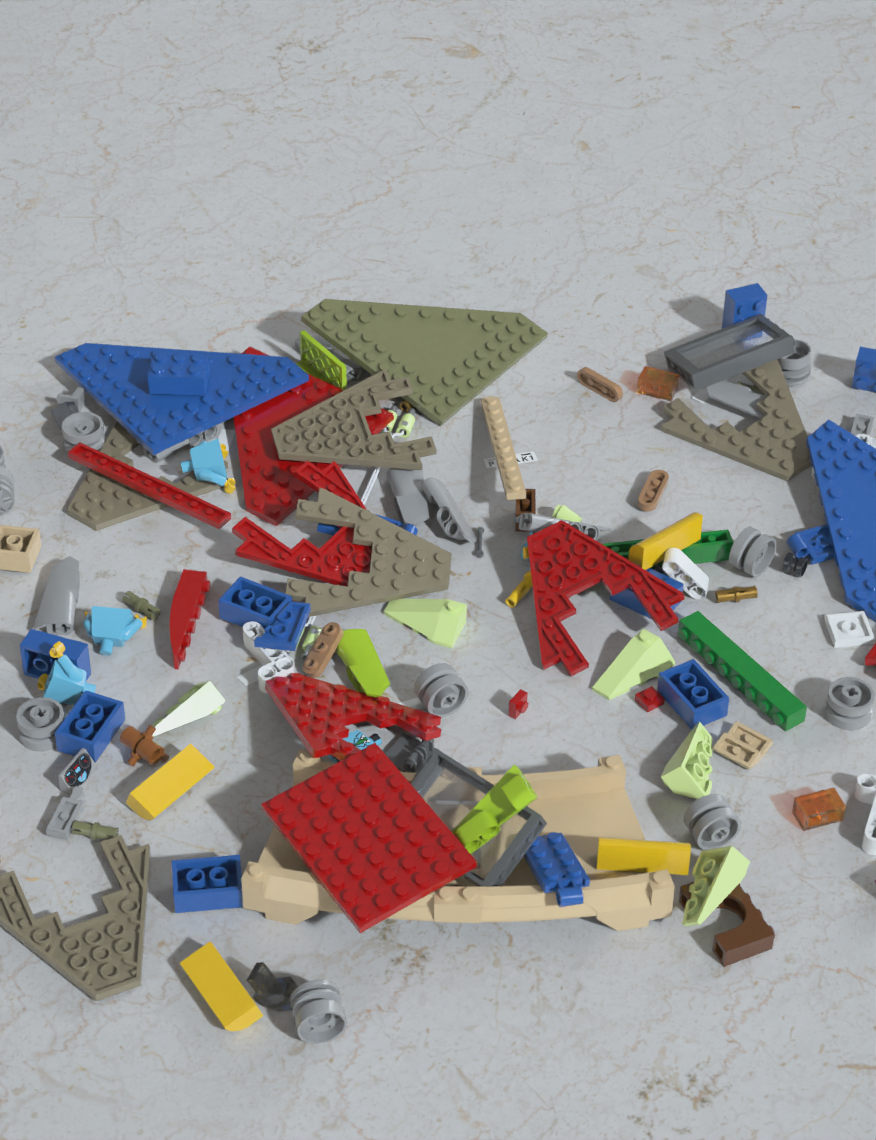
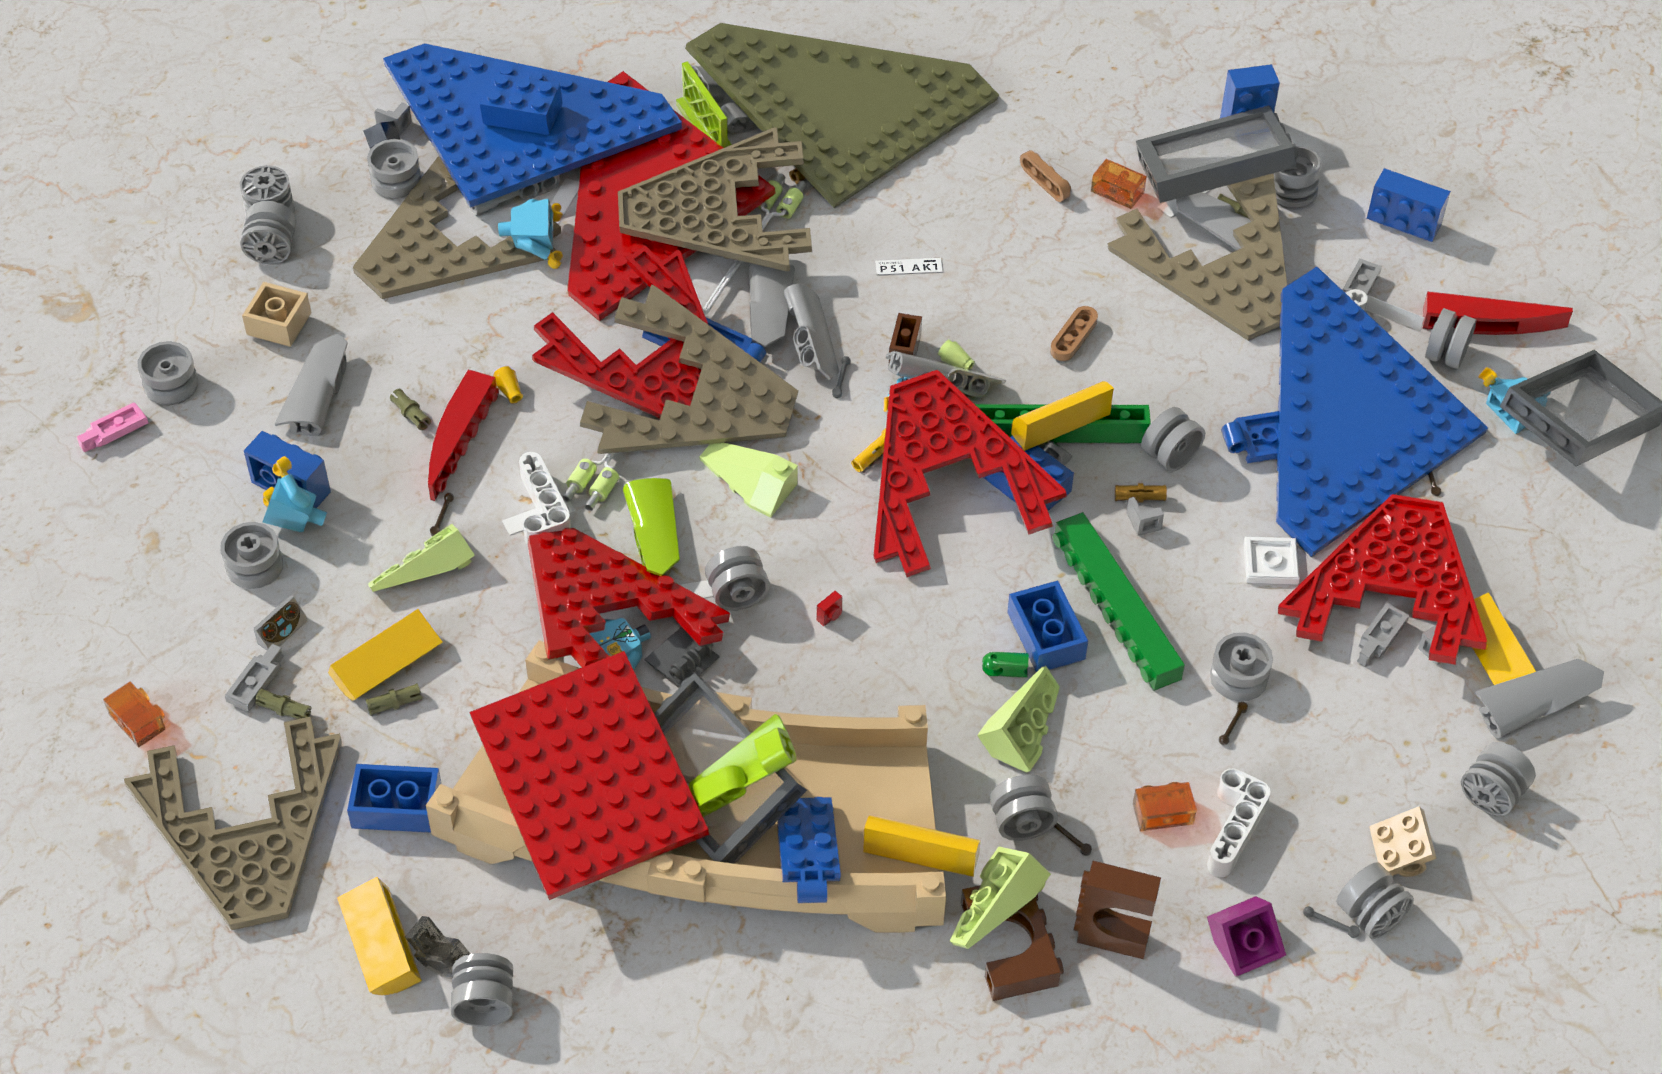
camera: 10 degrees right, 10 degrees up
blue brick [55,690,125,763] -> none
red plate [68,442,231,529] -> none
medium azure torso [83,606,147,656] -> none
dark orange pin [120,725,169,766] -> none
blue brick [218,576,292,629] -> none
blue wing [254,601,311,651] -> none
medium nougat plate [303,622,343,678] -> none
tan plate [481,396,526,500] -> none
yellowish green wedge [592,629,675,700] -> none
red plate [635,686,665,713] -> none
white beam [662,548,709,600] -> none
tan slope [713,721,773,769] -> none
black wheel [782,552,808,577] -> none
none -> olive pin [365,683,422,716]
none -> dark brown hinge [430,493,454,536]
none -> yellow cone [493,366,523,404]
none -> green piece [982,652,1029,678]
none -> dark brown hinge [1054,823,1092,856]
none -> reddish brown arch [1073,861,1161,960]
none -> light grey panel [1127,497,1164,536]
none -> dark brown hinge [1219,702,1248,745]

